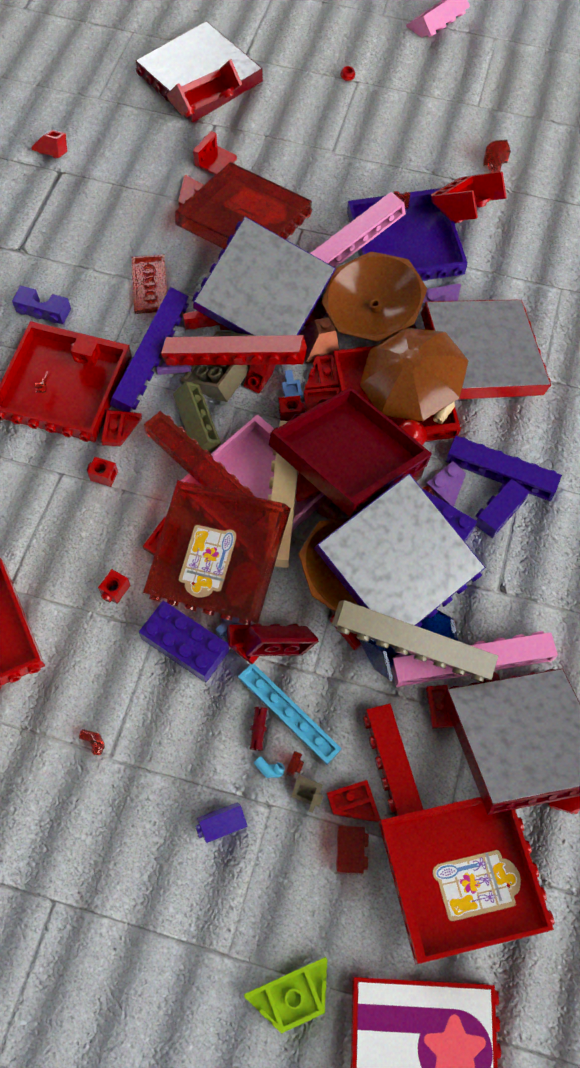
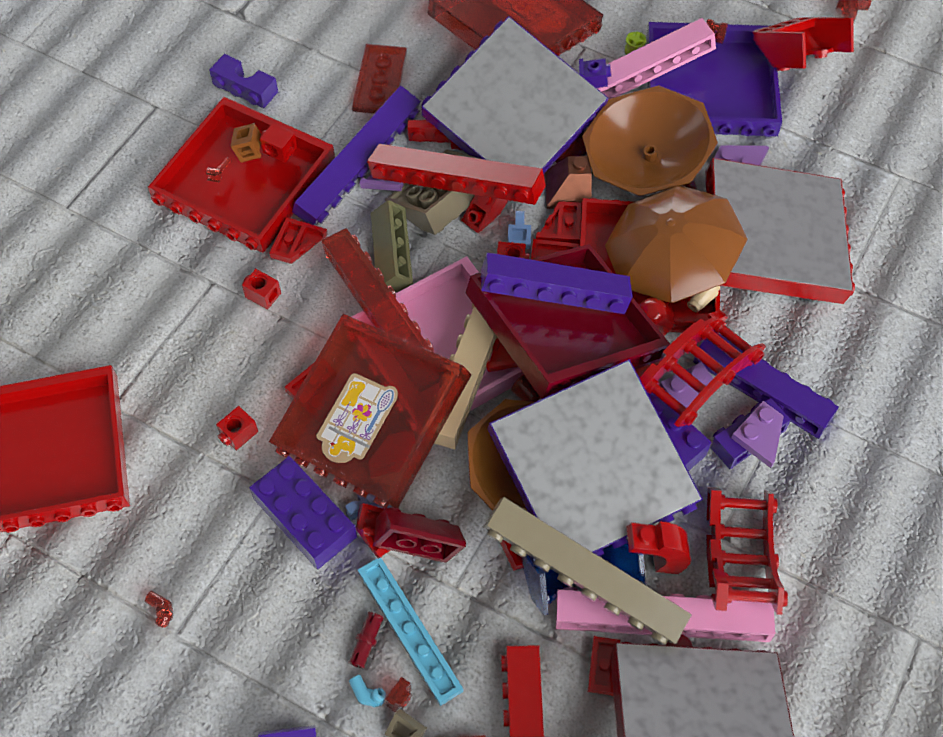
camera: 15 degrees right, 5 degrees down
none -> dark orange brick [231,123,261,162]
none -> dark purple brick [481,252,633,314]
none -> dark purple brick [579,58,612,88]
none -> lime wheel [624,31,647,55]
none -> red arch [626,521,691,574]
none -> red fence [640,311,766,427]
none -> red fence [706,487,788,615]
none -> medium lavender wing [732,401,784,468]

